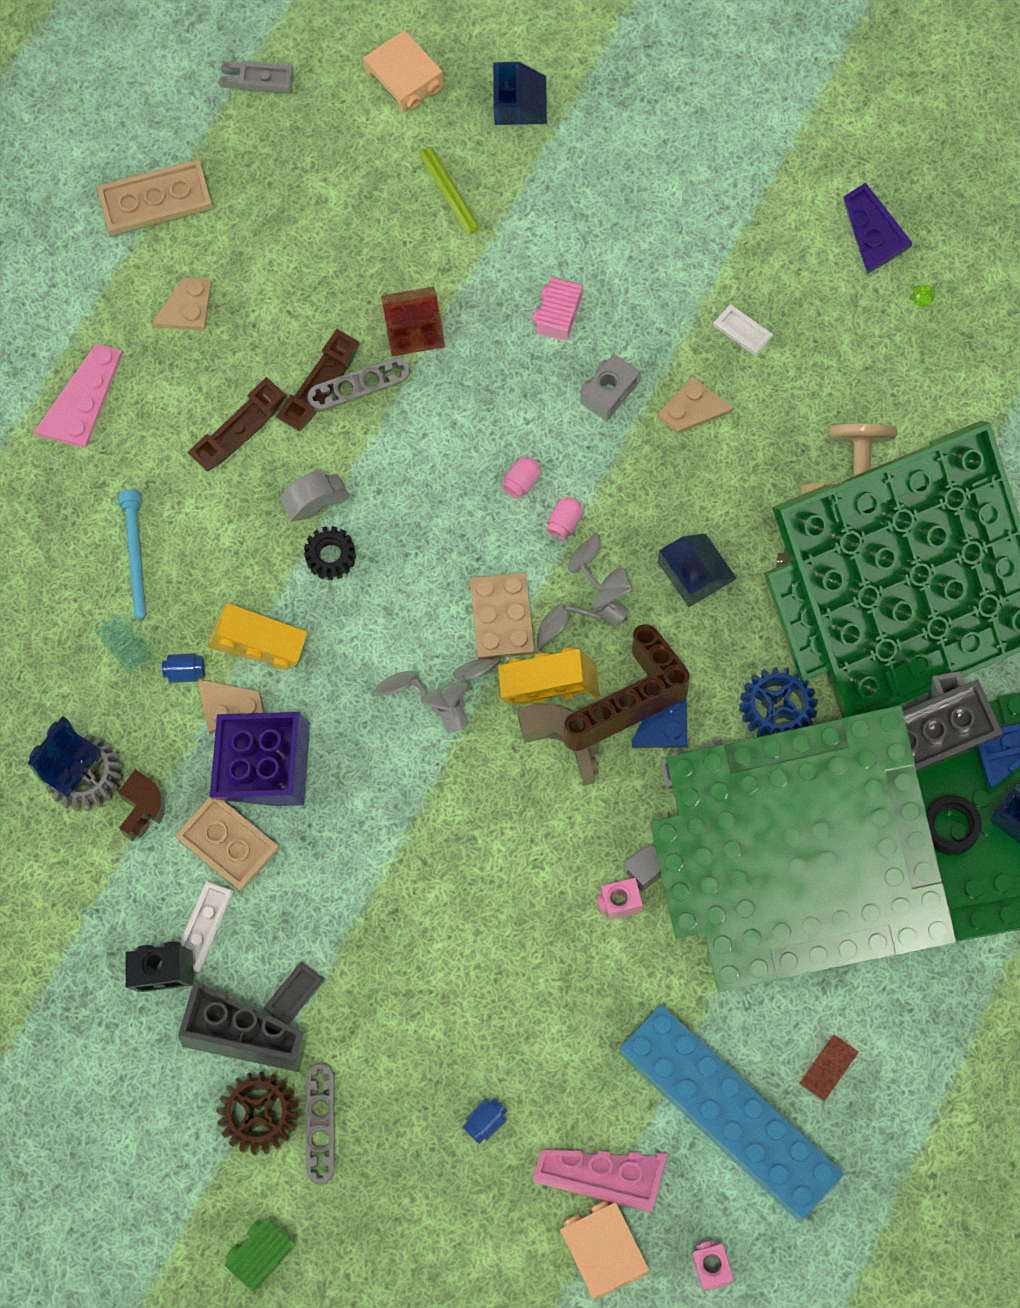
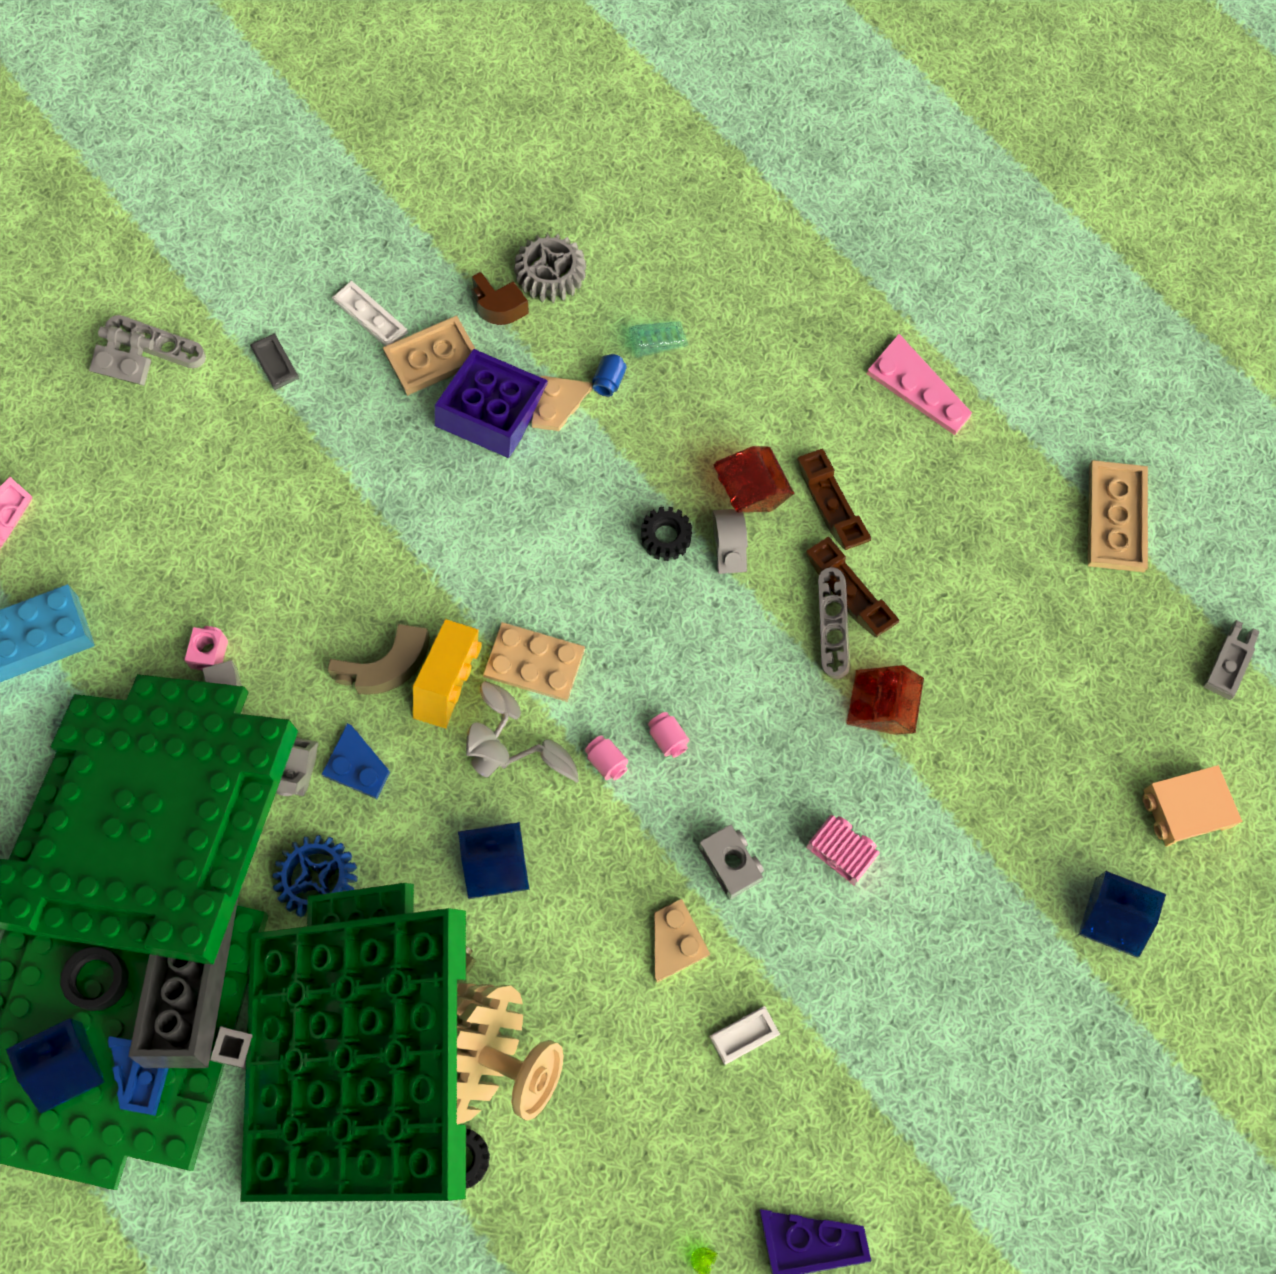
camera: 105 degrees right, 0 degrees up
clear blue bracket [28,716,102,798] -> none
medium azure piece [118,490,146,620] -> none
black brick [126,941,193,992] -> none
tan wing [153,277,212,331] -> none
dark grey wedge [178,979,306,1072] -> none
yellow wedge [207,603,307,670] -> none
reddish brown gear [217,1072,299,1156] -> none
bright green brick [224,1218,296,1293] -> none
light grey plant [371,658,501,732] -> none
lime axle [420,147,479,235] -> none
blue brick [462,1098,507,1144] -> none
reddish brown beam [564,624,690,751] -> none
none -> light grey plate [89,326,154,386]
none -> clear red slope [713,446,795,512]

